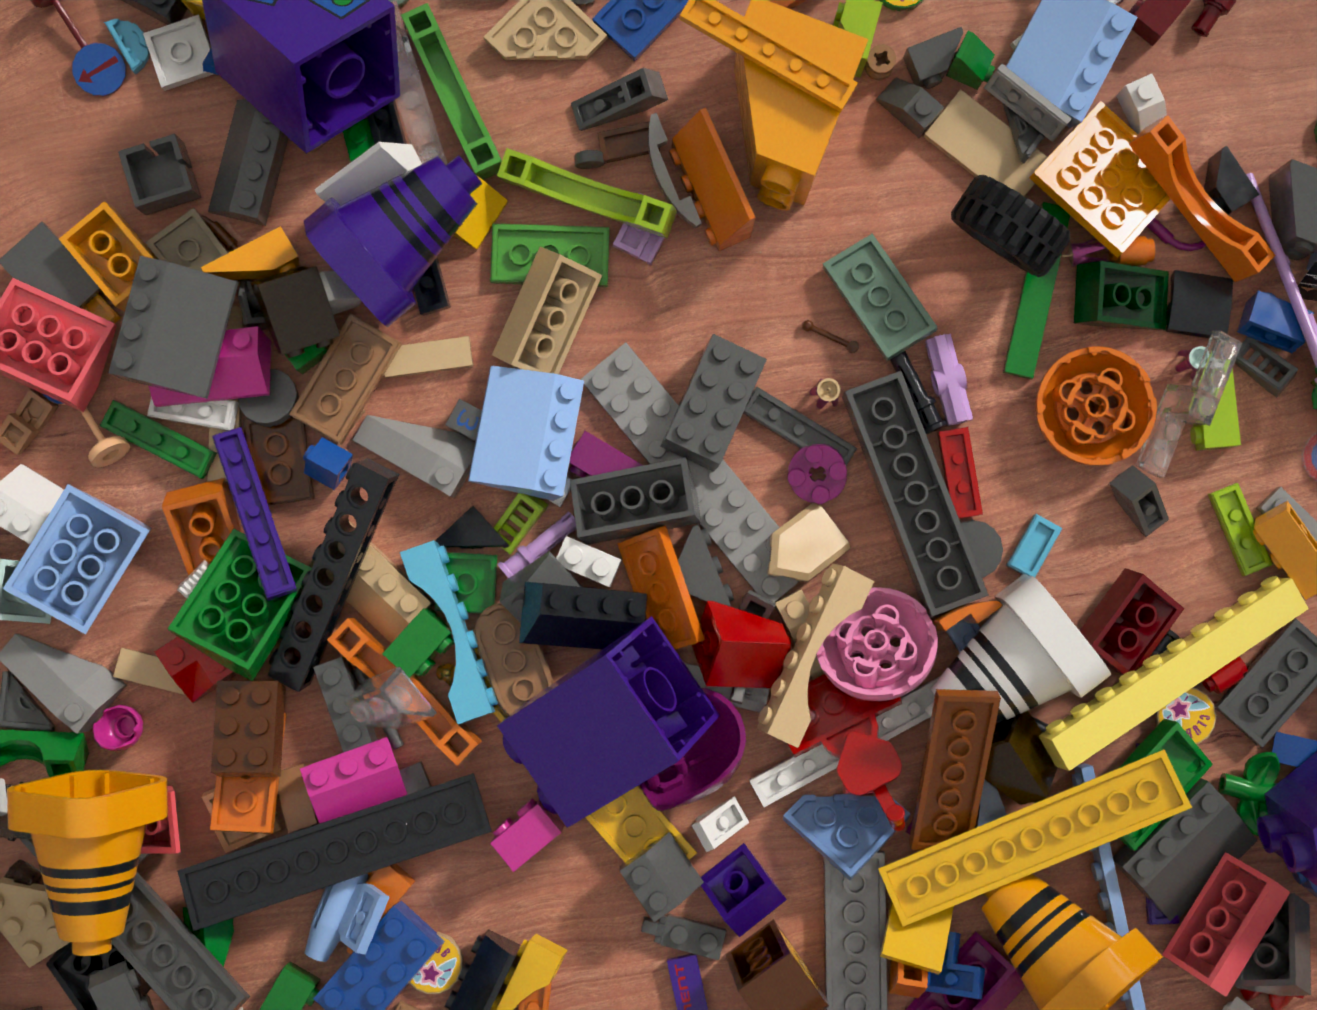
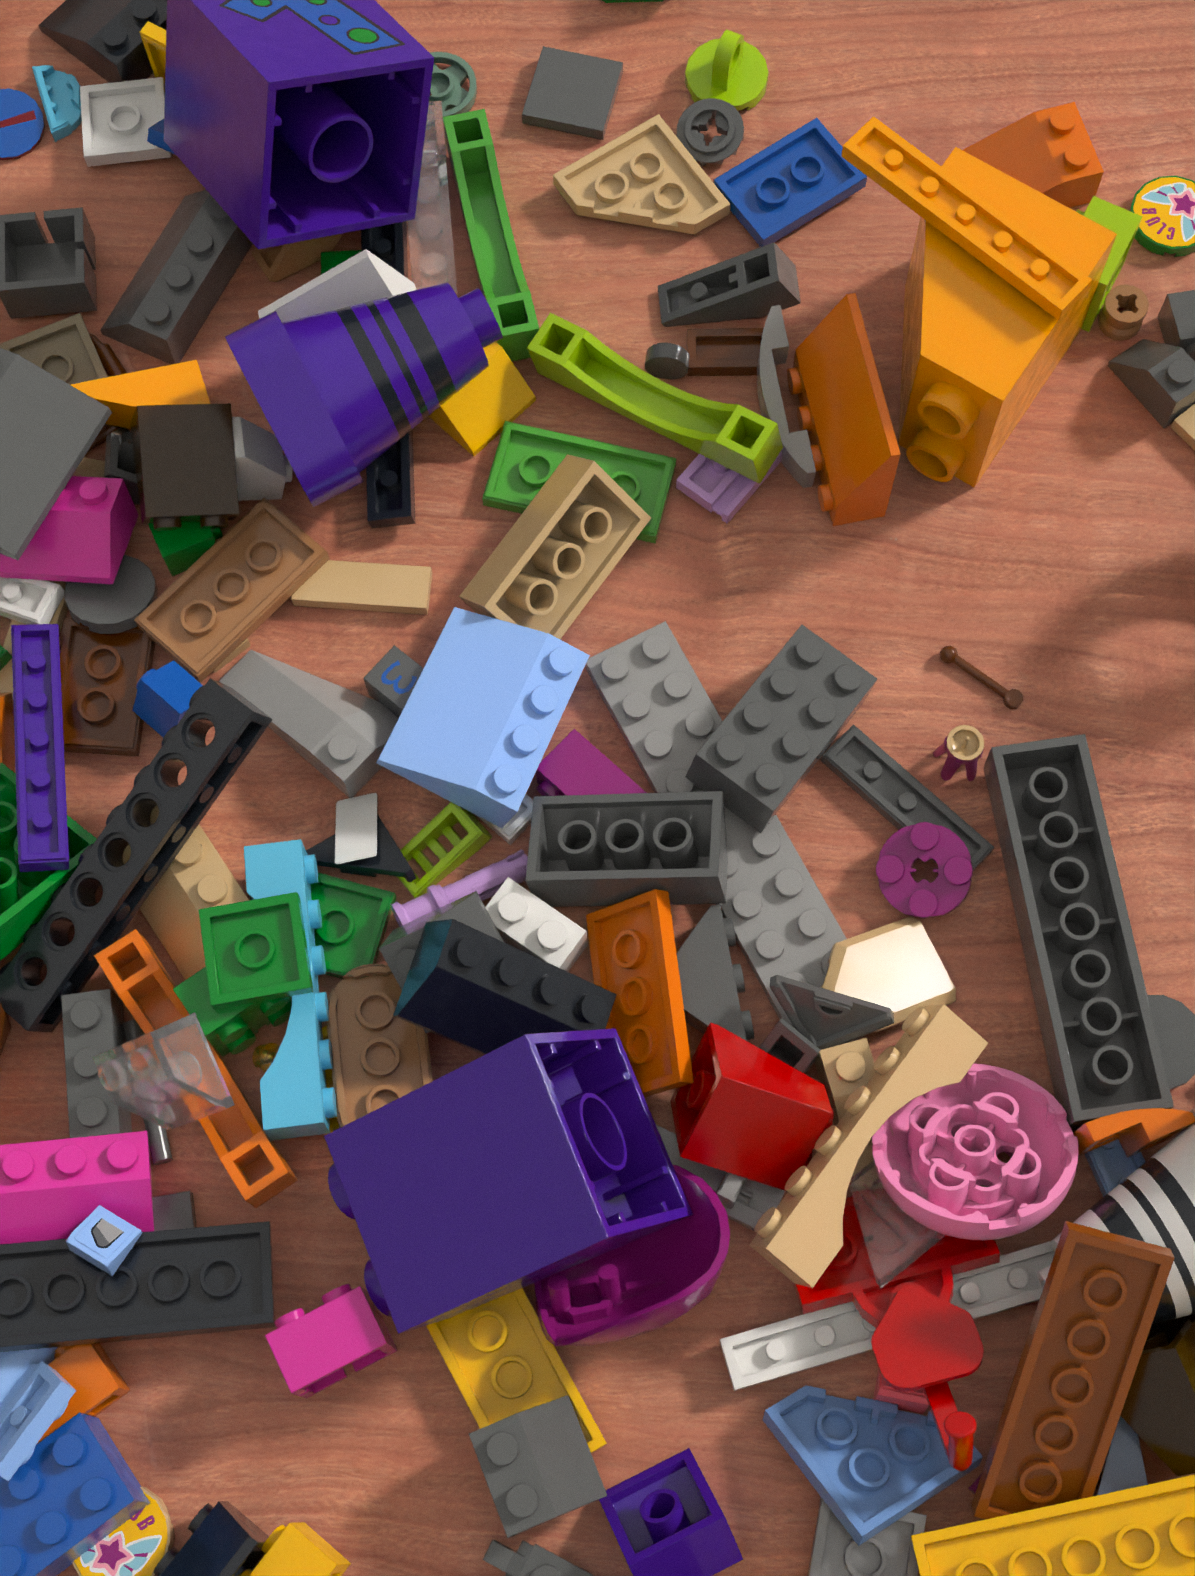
camera: 15 degrees right, 15 degrees down
white slope [692,796,749,852] -> none
sand green plate [822,233,938,361] -> none
black pin [890,351,947,435] -> none
lavender piece [925,334,973,426] -> none
red plate [937,427,983,519] -> none
none -> light blue slope [65,1205,142,1276]
none -> green tile [198,892,313,1010]
none -> white sticker [335,793,377,864]
none -> dark grey tile [770,975,894,1050]
none -> clear wing [849,1153,946,1288]

